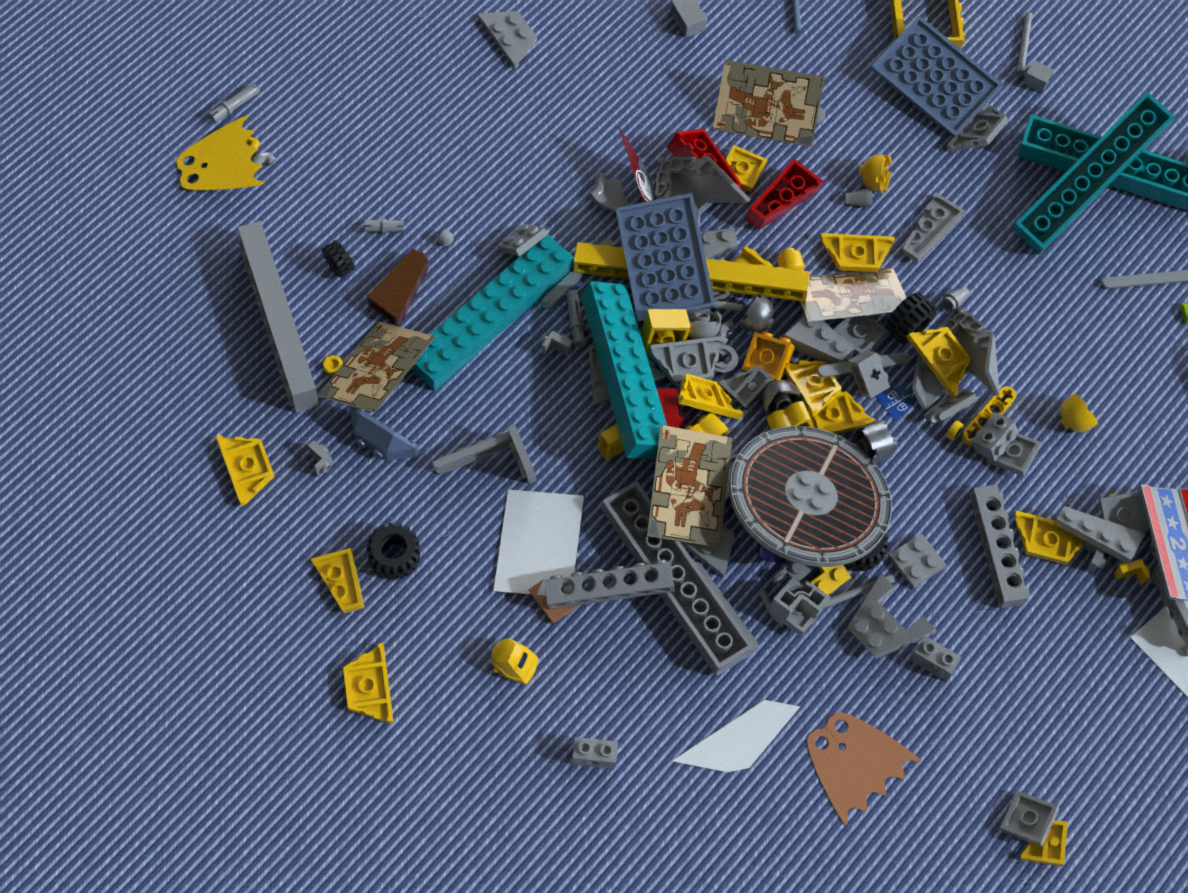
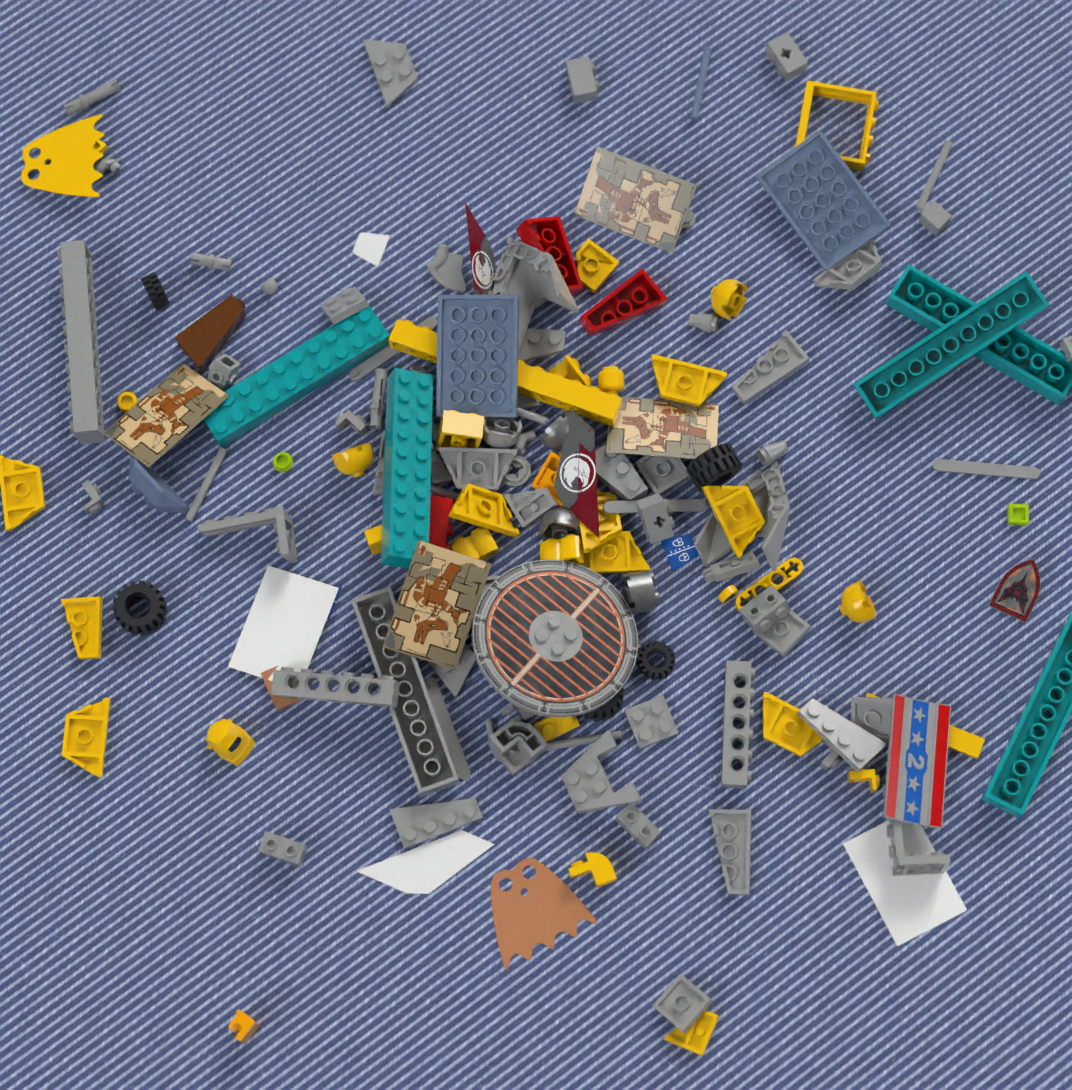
camera: 20 degrees right, 10 degrees up
none -> light grey bar [185,447,227,522]
none -> light grey brick [207,354,241,389]
none -> lime plate [273,452,293,472]
none -> yellow cylinder [331,443,373,478]
none -> white sticker [353,232,390,267]
none -> light grey wing [389,798,483,849]
none -> sticker [554,408,599,538]
none -> yellow brick [568,852,617,888]
none -> black tyre [638,641,675,680]
none -> light grey wing [709,809,752,895]

